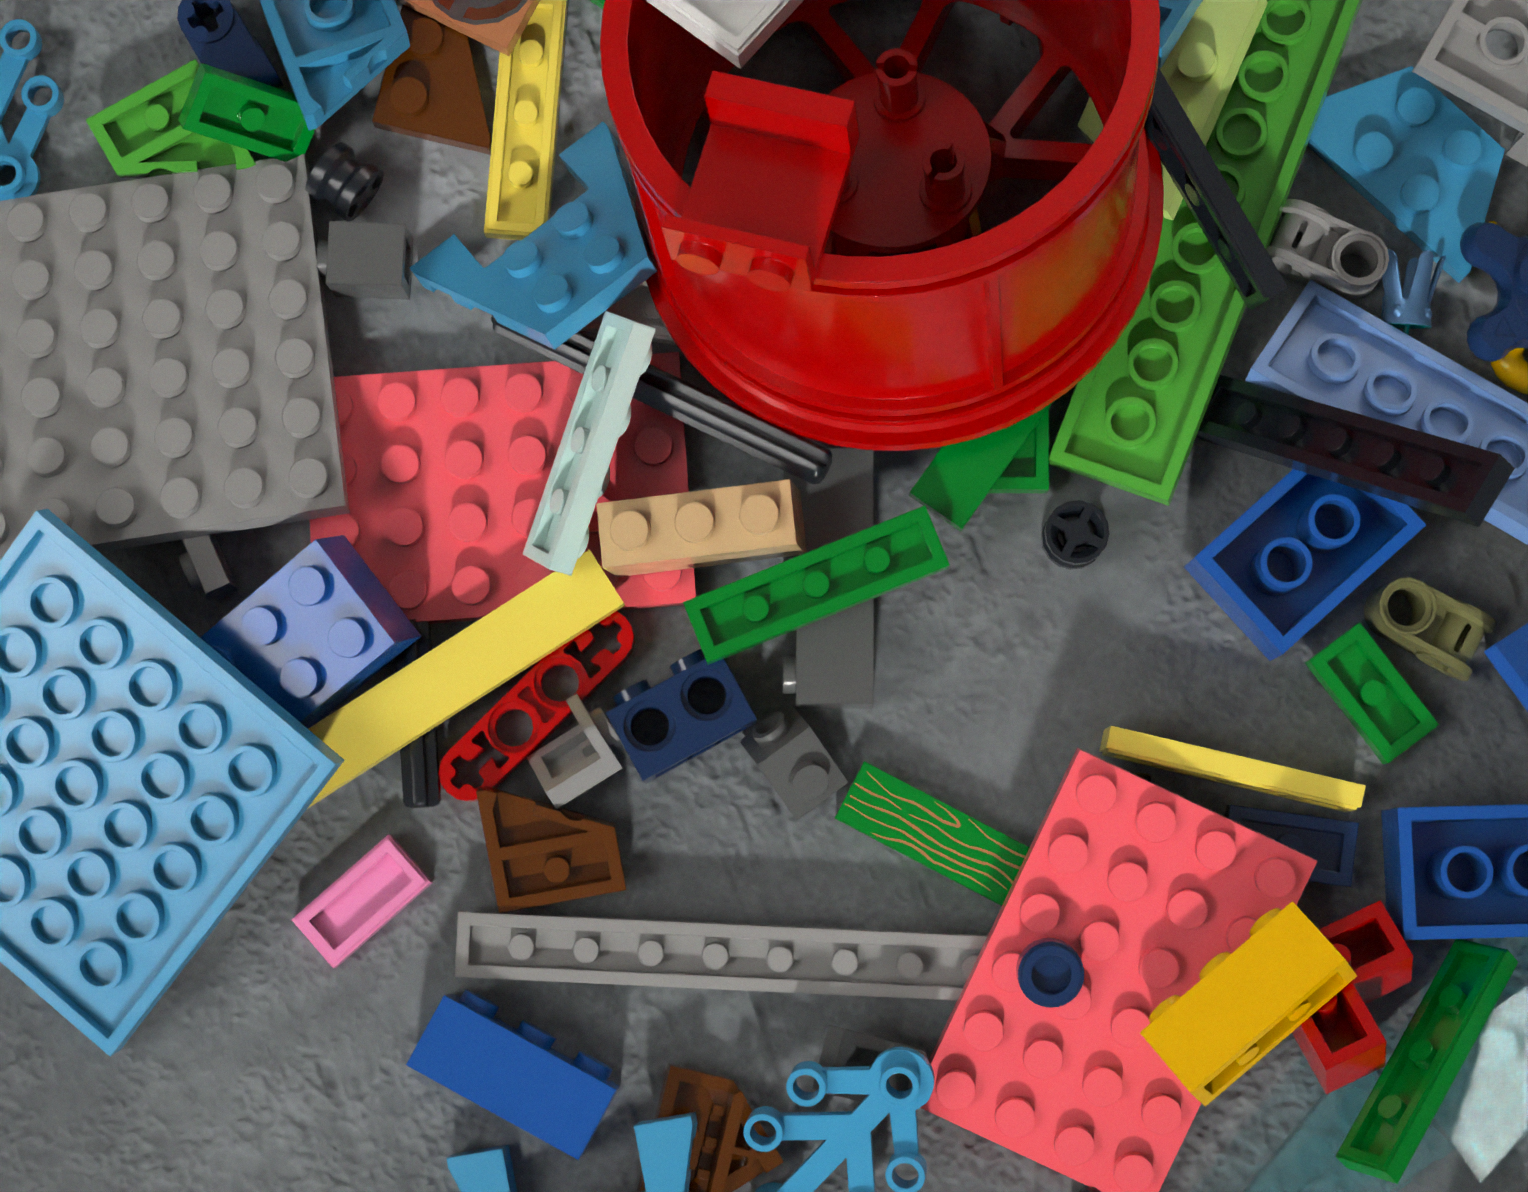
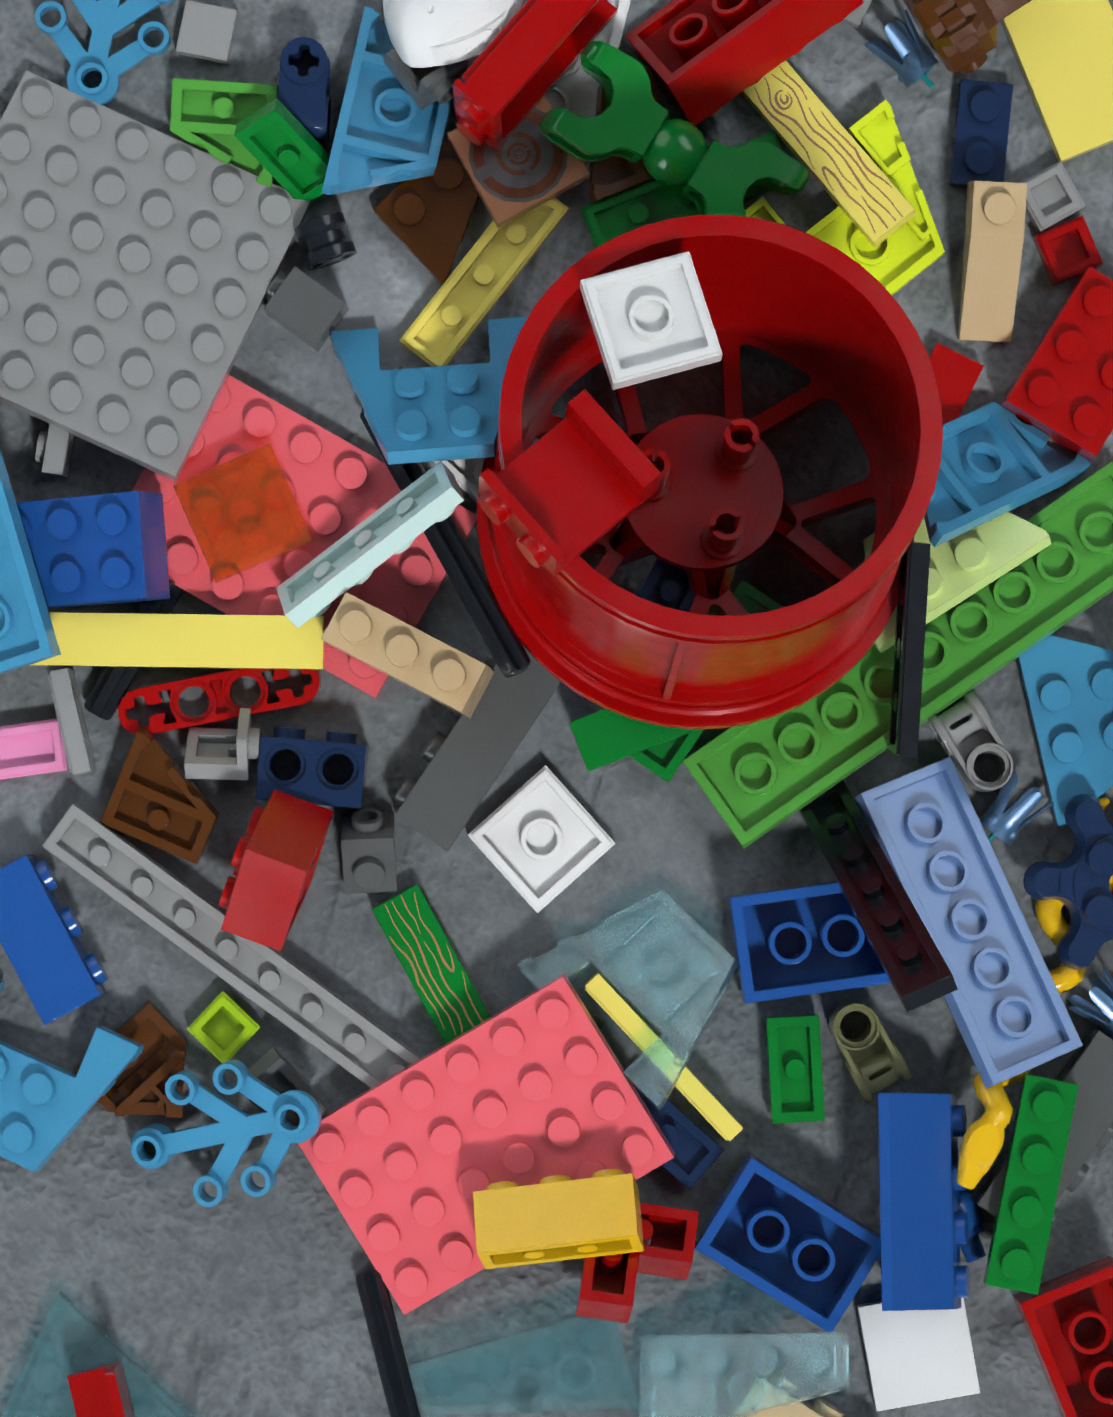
camera: 25 degrees right, 5 degrees up
green plate [683,505,950,665] -> none
dark blue tile [1016,938,1084,1008] -> none
black wheel [1041,500,1110,570] -> none
green tile [1335,939,1518,1184] -> none
none -> light grey tile [48,668,97,775]
none -> clear orange plate [173,443,313,583]
none -> light grey tile [175,0,239,64]
none -> lime tile [187,990,262,1064]
none -> red brick [218,789,334,951]
none -> white tile [468,765,616,913]
none -> clear light blue wing [516,890,738,1110]

